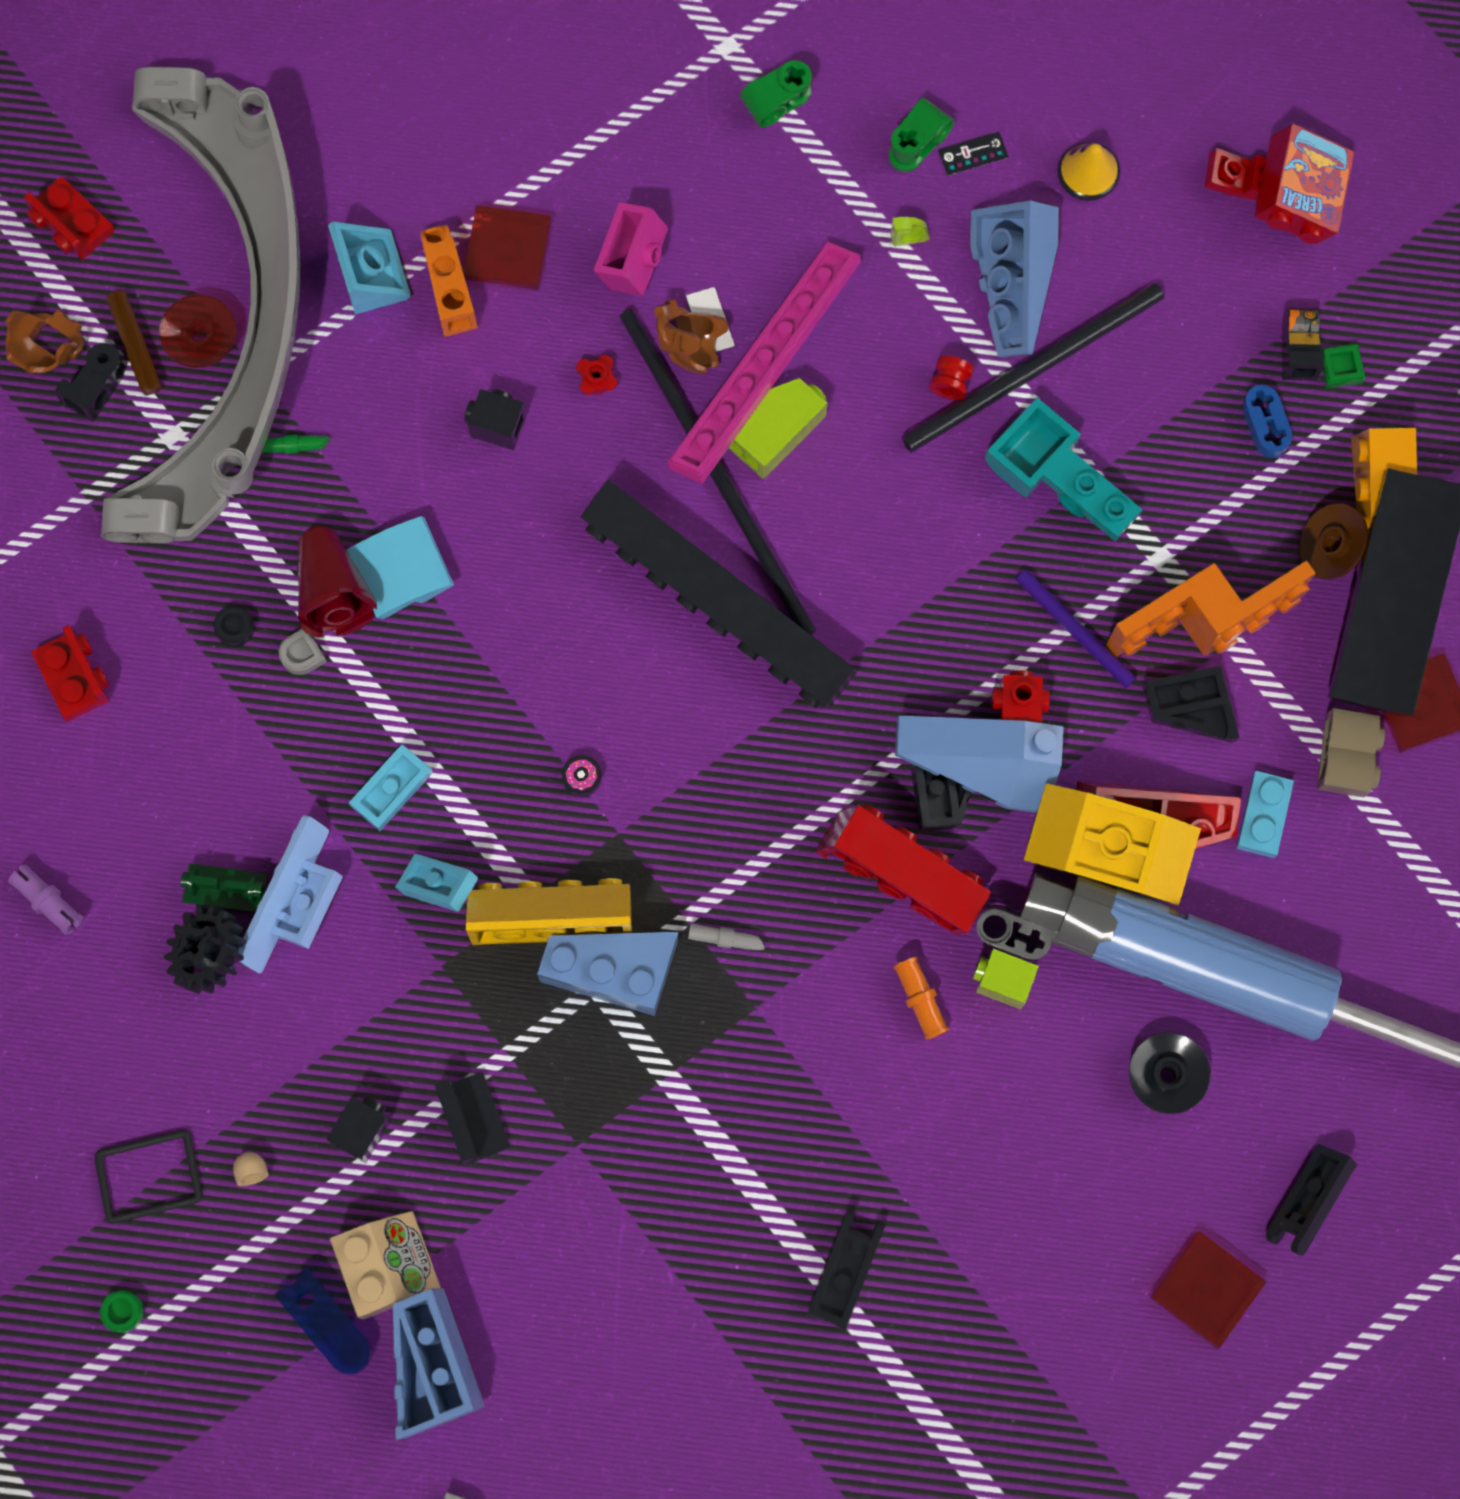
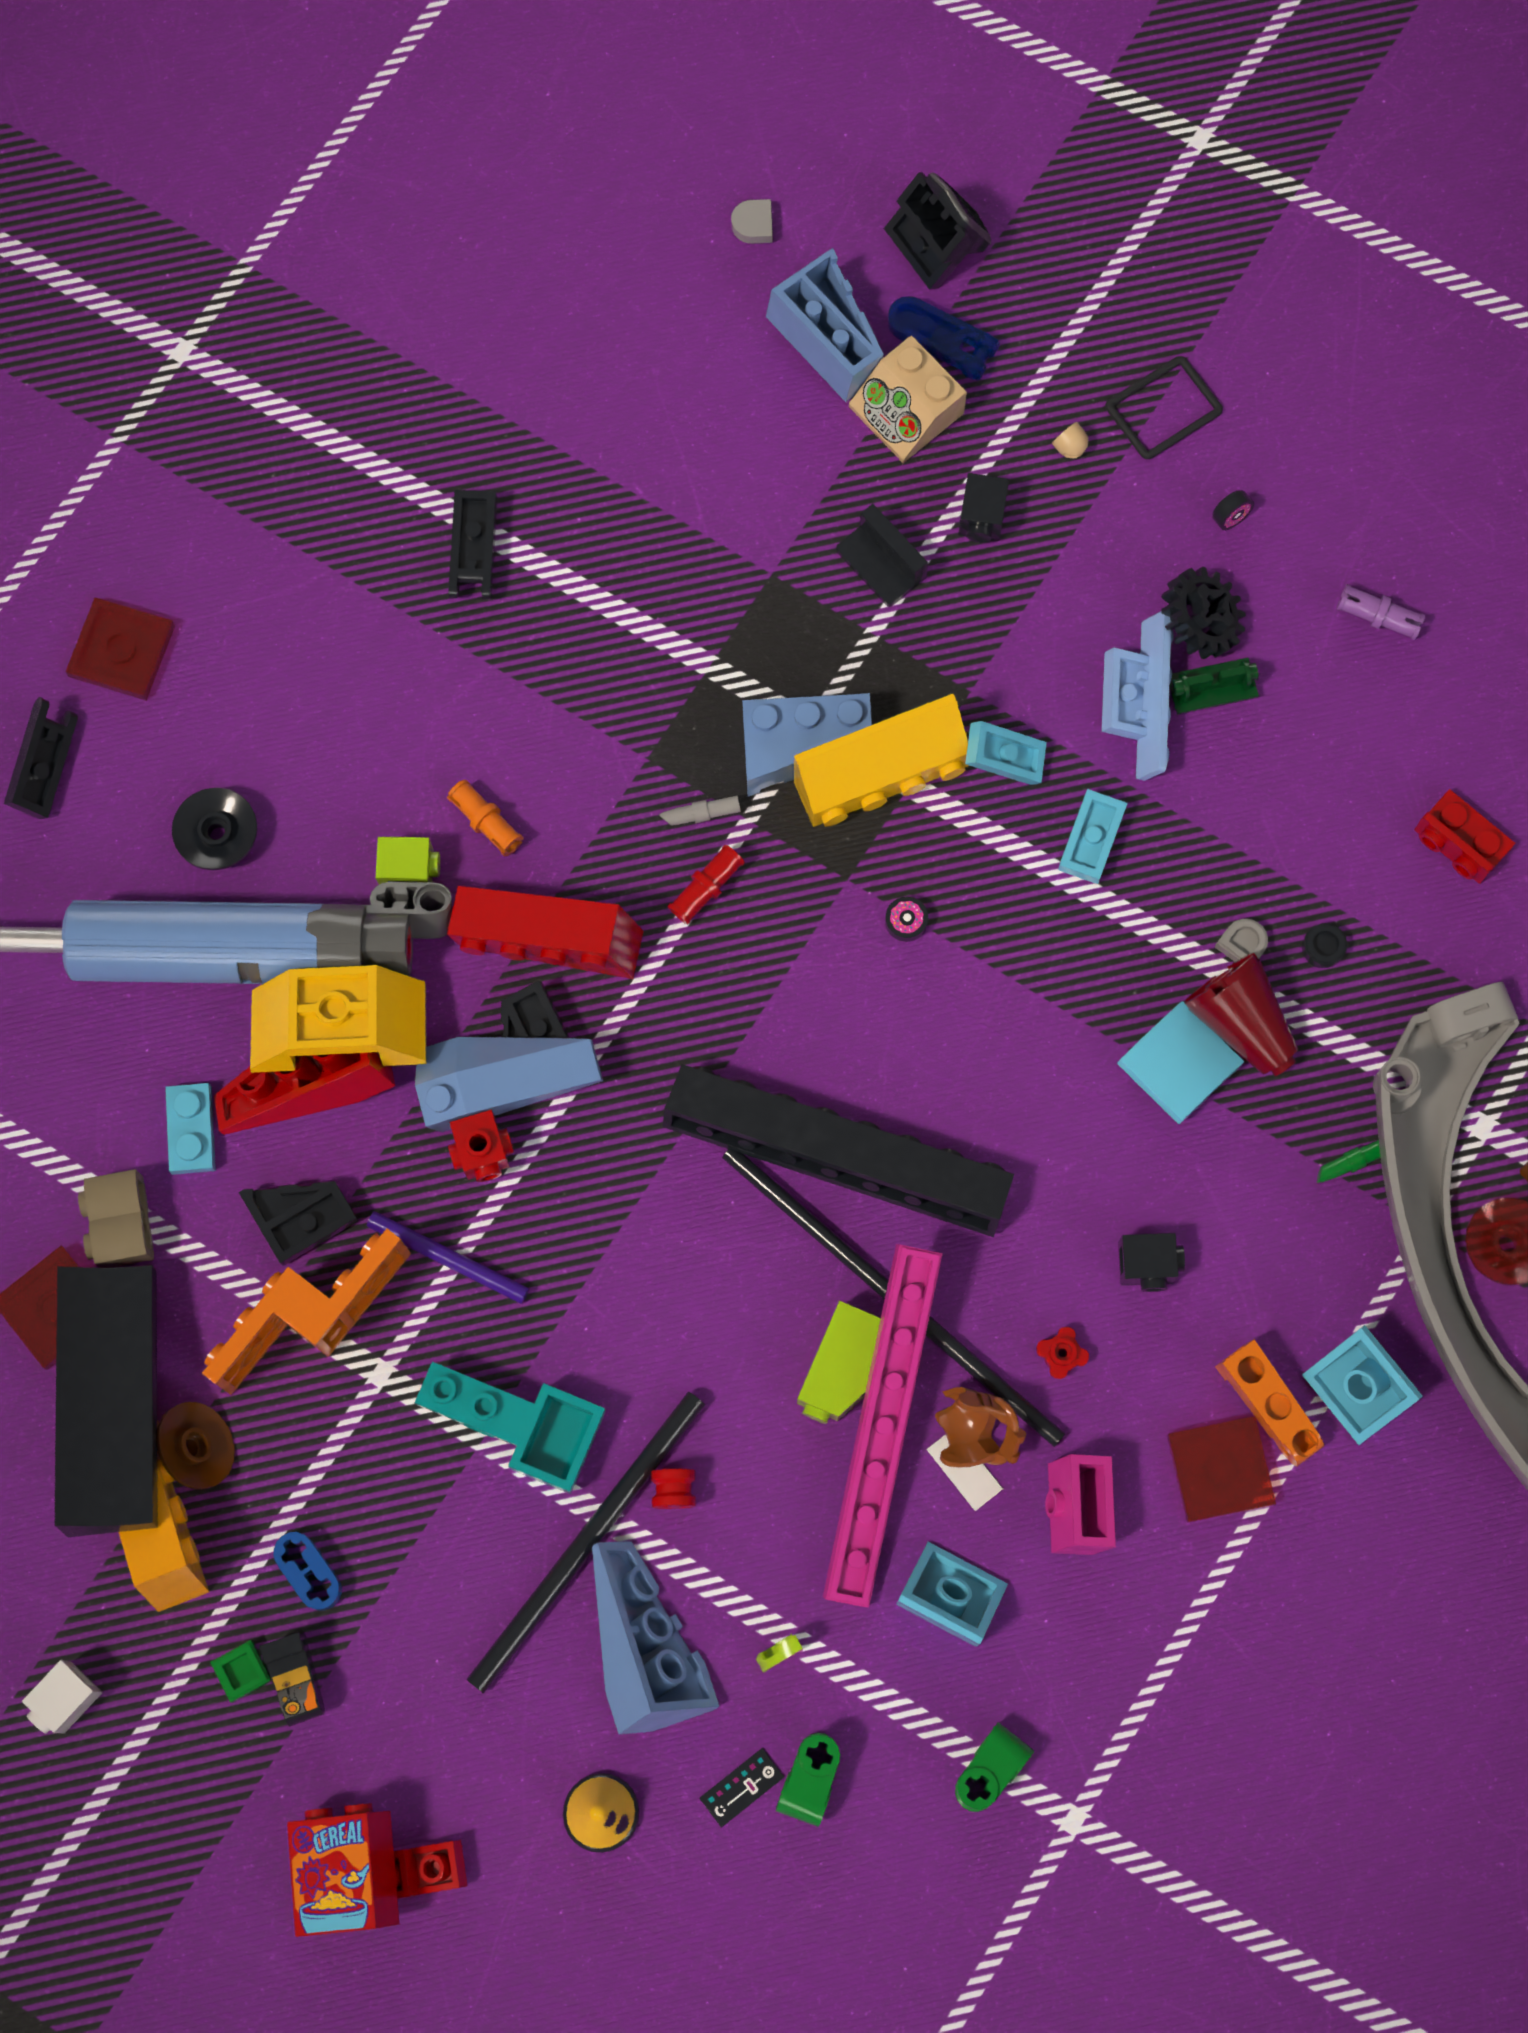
camera: 165 degrees right, 0 degrees up
green tile [100,1290,144,1333] -> none
none -> red pin [667,844,745,925]
none -> black piece [884,172,991,290]
none -> medium azure slope [896,1542,1008,1647]
none -> black tile [1212,490,1254,530]

